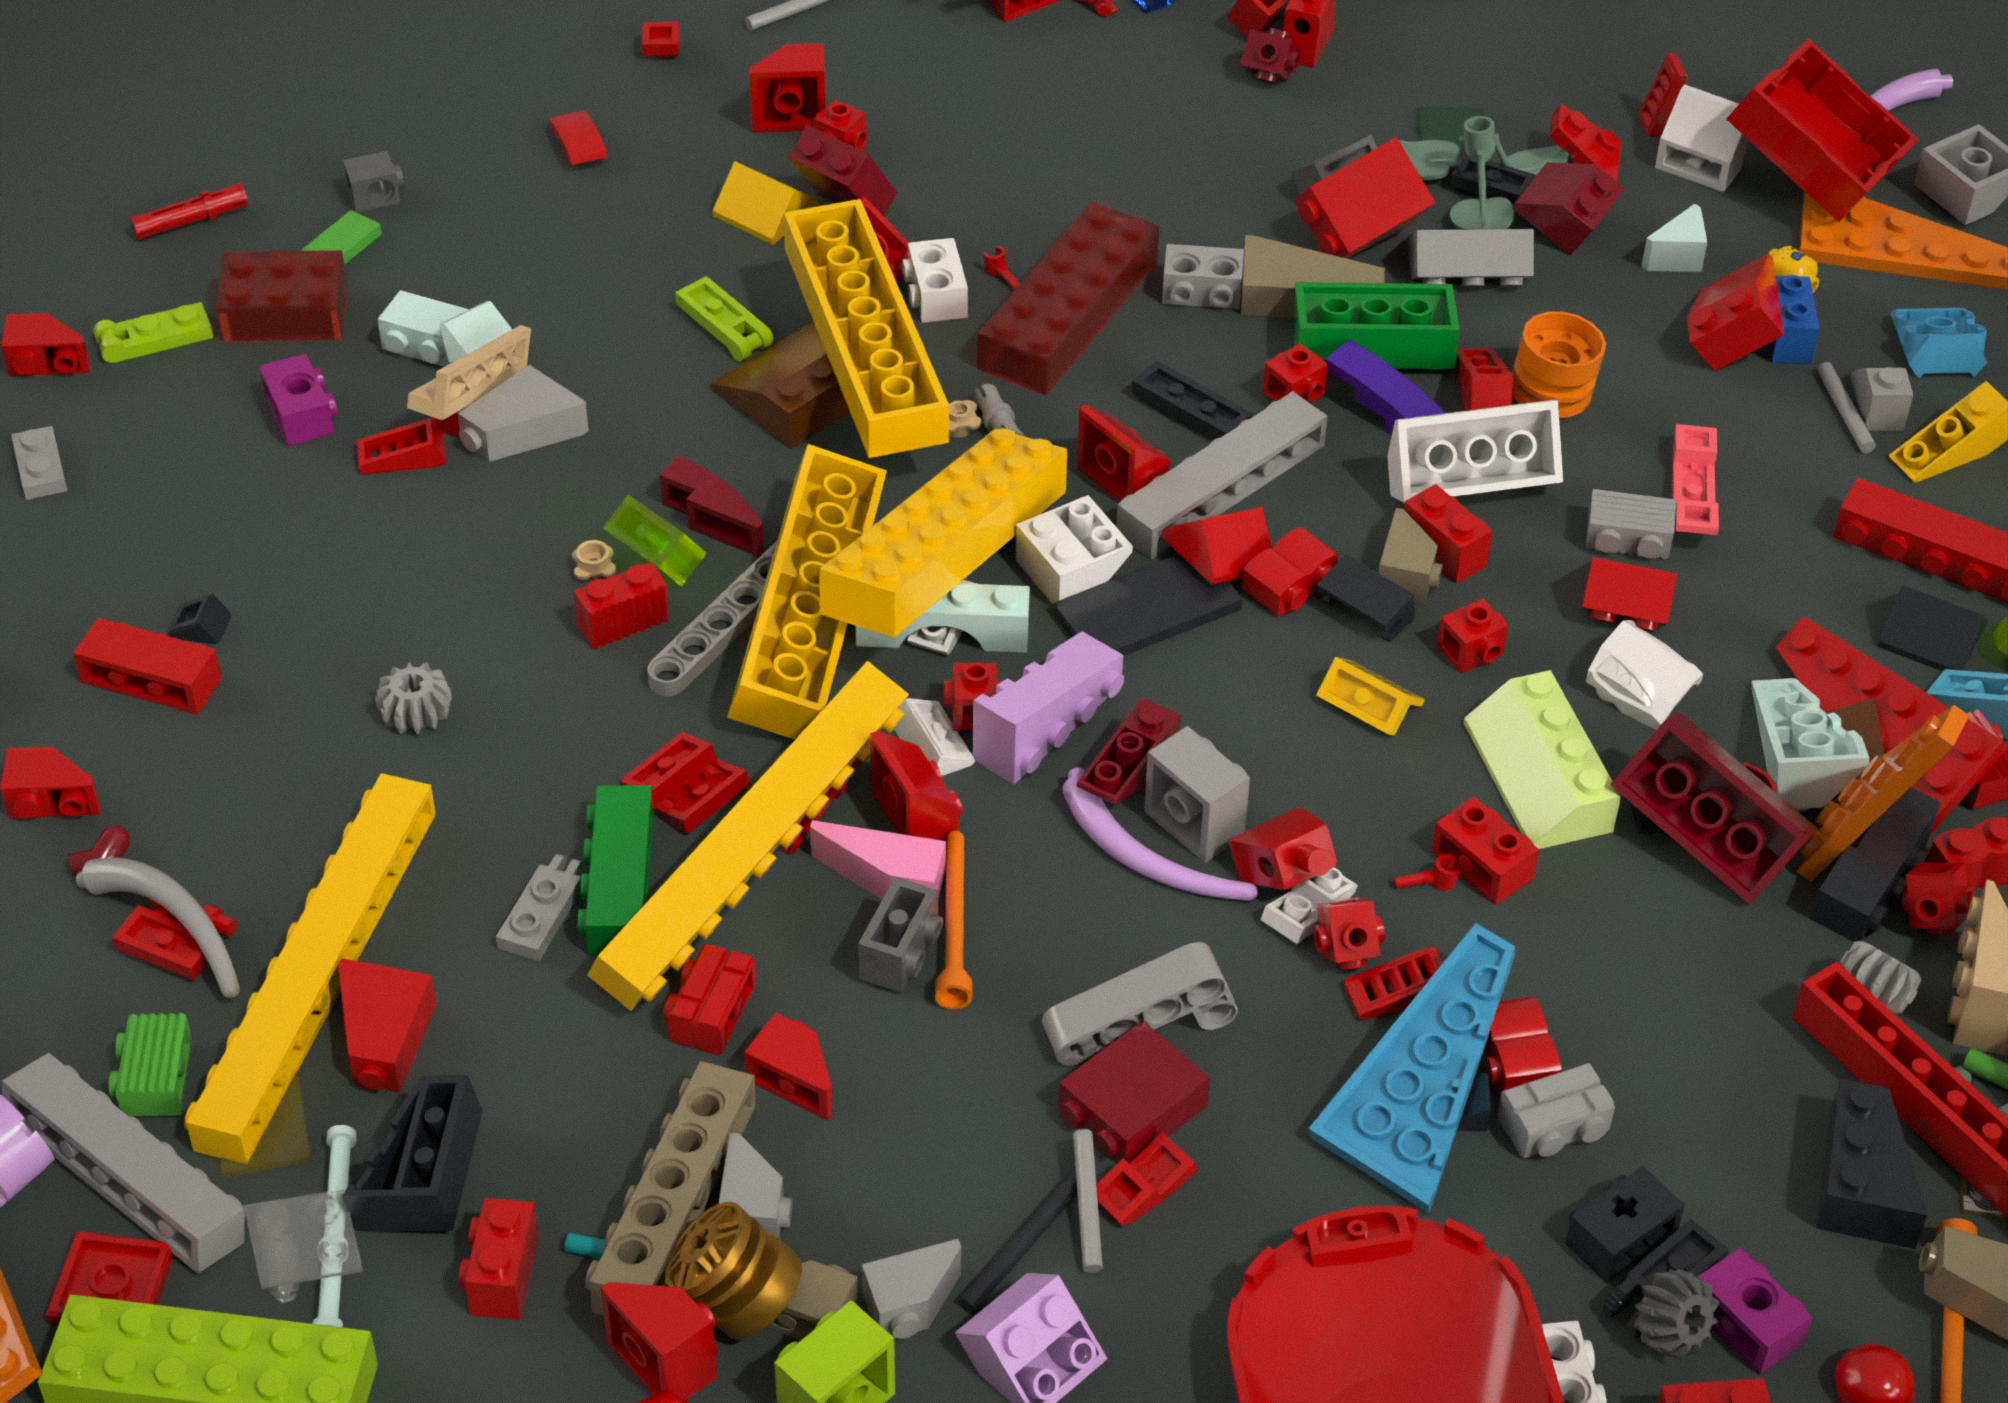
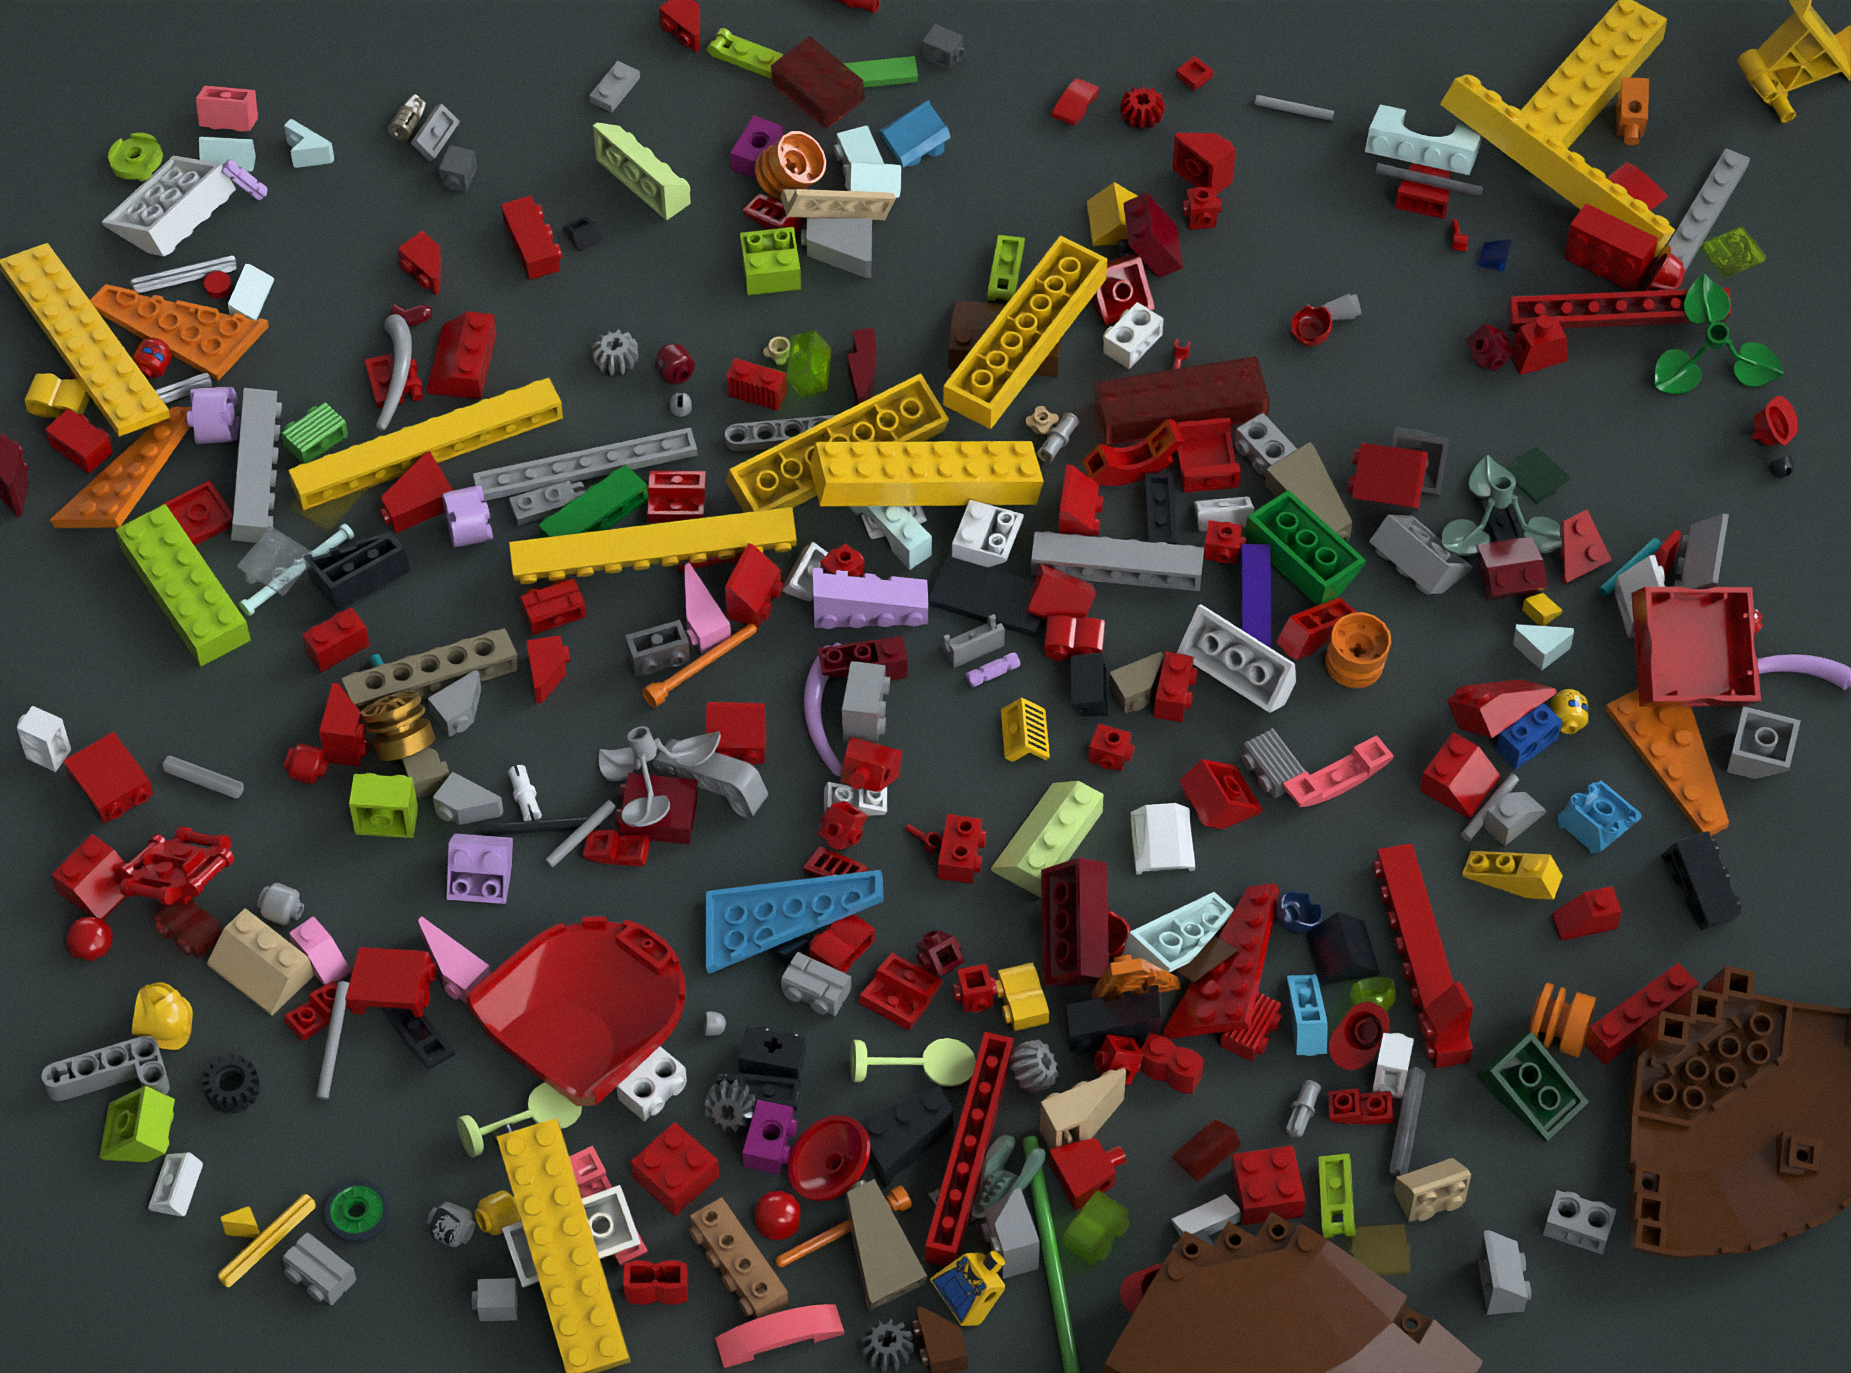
camera: 50 degrees right, 10 degrees up
none -> red slope [427,311,497,400]
none -> lavender brick [442,485,493,547]
none -> light grey plate [473,427,698,501]
none -> white pin [508,765,542,821]
none -> yellowish green slope [593,123,691,221]
none -> light grey plant [599,726,721,827]
none -> dark red head [655,344,695,384]
none -> light grey hinge [670,393,692,417]
none -> light grey hinge [704,1011,726,1036]
none -> red slope [706,702,767,765]
none -> lime slope [740,227,801,295]
none -> orange wheel [755,131,826,200]
none -> red dish [788,1115,870,1201]
none -> yellowish green piece [850,1038,976,1087]
none -> red slope [858,953,943,1031]
none -> dark azure slope [879,100,951,168]
none -> dark red brick [915,930,965,976]
none -> light grey hinge [940,614,1005,668]
none -> red brick [952,964,998,1013]
none -> lavender axle [966,653,1020,687]
none -> yellow brick [996,962,1049,1031]
none -> red arch [1082,419,1184,486]
none -> red gear [1120,85,1165,131]
none -> red panel [1176,418,1240,493]
none -> white slope [1194,496,1254,532]
none -> dark blue hair [1275,890,1323,934]
none -> red hair [1290,305,1332,347]
none -> light grey cone [1320,293,1362,321]
none -> red slope [1420,732,1501,819]
none -> yellow slope [1522,593,1563,626]
none -> teal piece [1598,537,1661,597]
none -> light grey slope [1674,513,1729,590]

